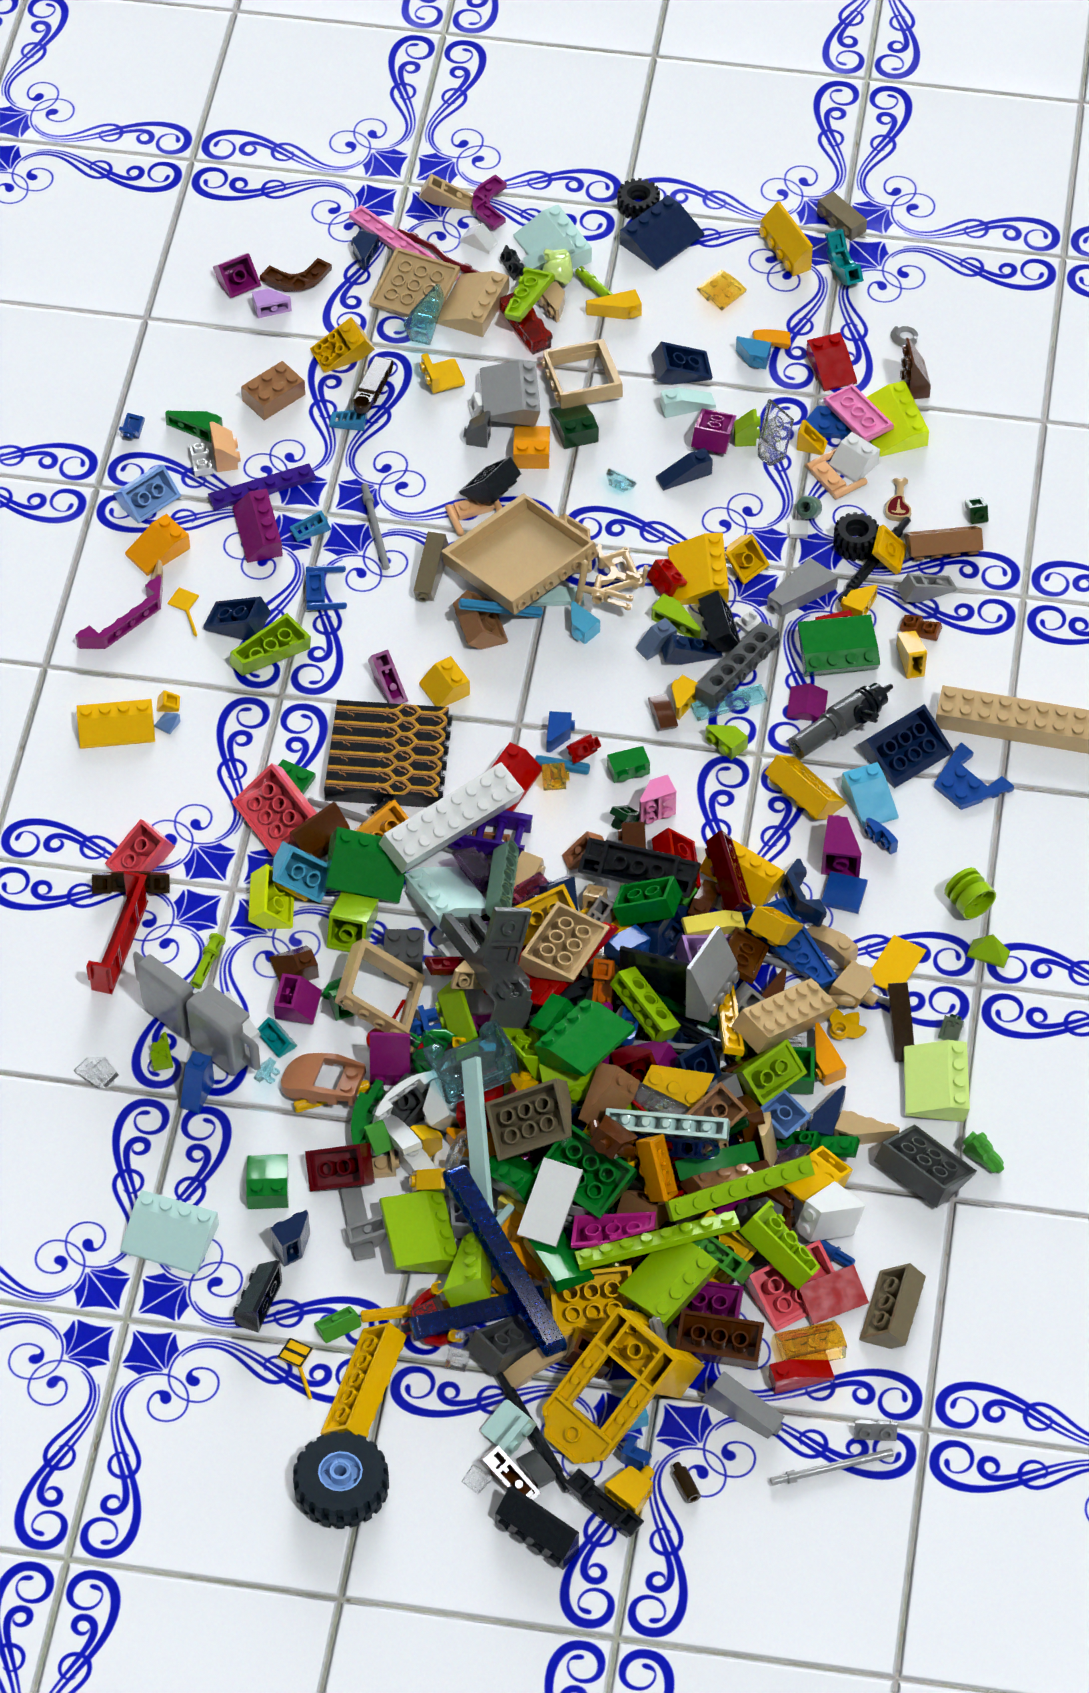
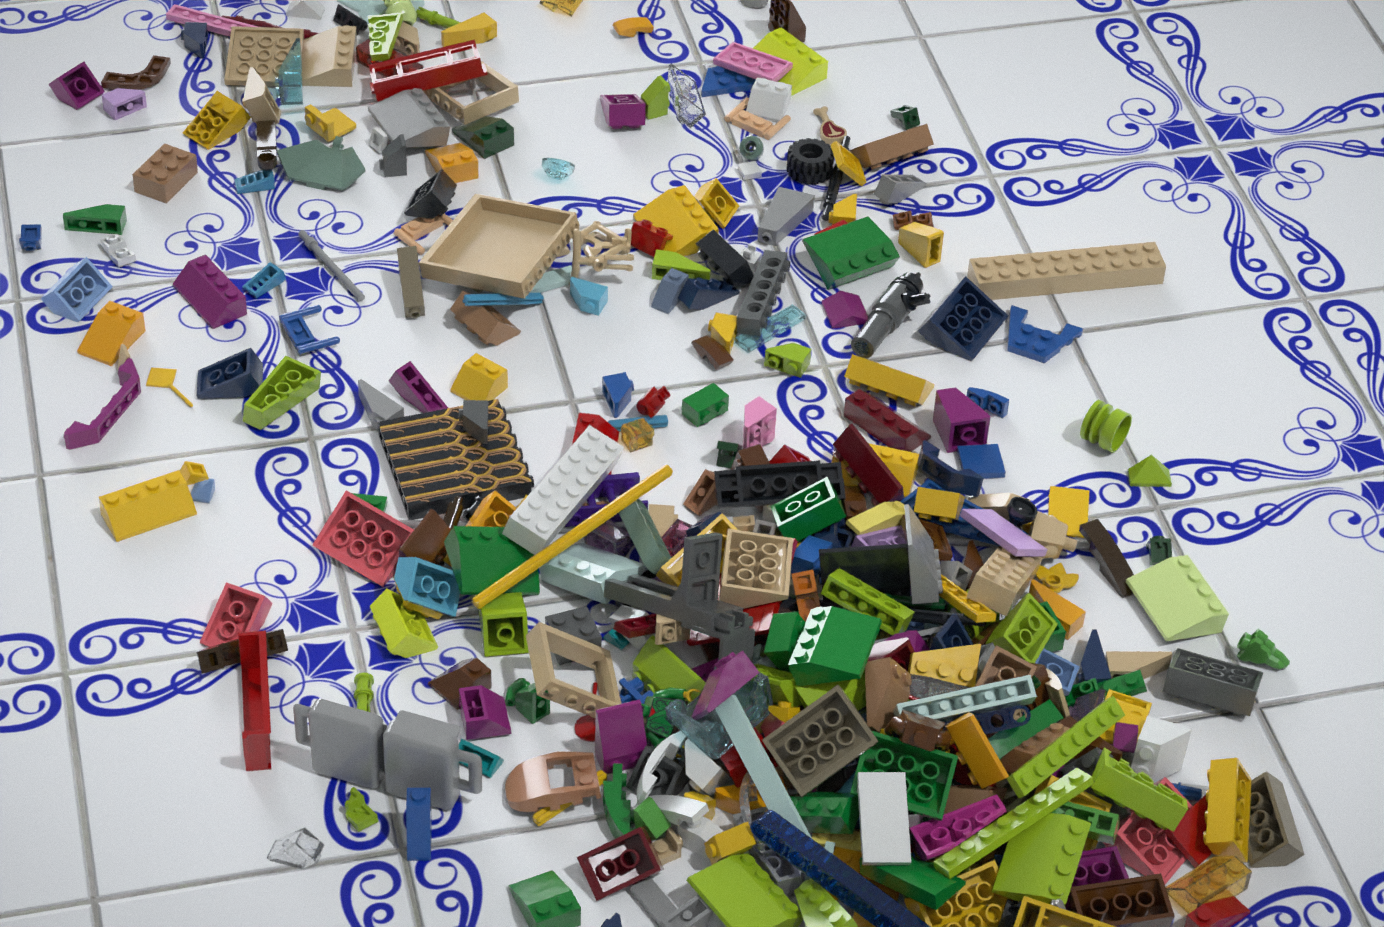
camera: 25 degrees left, 10 degrees down
dark purple plate [208,463,316,511] -> none
light nougat slope [210,422,241,472] -> none
clear light blue tile [253,1057,280,1084] -> none
dark blue slope [651,341,713,385] -> none
dark blue slope [656,448,713,491] -> none
light aqua slope [660,388,716,418] -> none
dark azure slope [736,336,771,369] -> none
yellow slope [797,419,828,455] -> none
red slope [806,332,857,392] -> none
medium azure slope [841,762,899,829] -> none
none -> tan slope [242,67,281,124]
none -> sand green panel [277,136,366,190]
none -> light grey slope [358,379,404,430]
none -> red piece [369,39,488,102]
none -> dark brown cylinder [443,496,464,529]
none -> dark grey slope [459,400,489,444]
none -> yellow axle [472,465,673,609]
none -> magenta slope [691,650,760,722]
none -> dark red slope [844,389,931,452]
none -> lavender tile [960,509,1048,557]
none -> black piece [1007,497,1038,527]
none -> magenta slope [1113,722,1138,753]
none -> yellow slope [1203,758,1252,862]

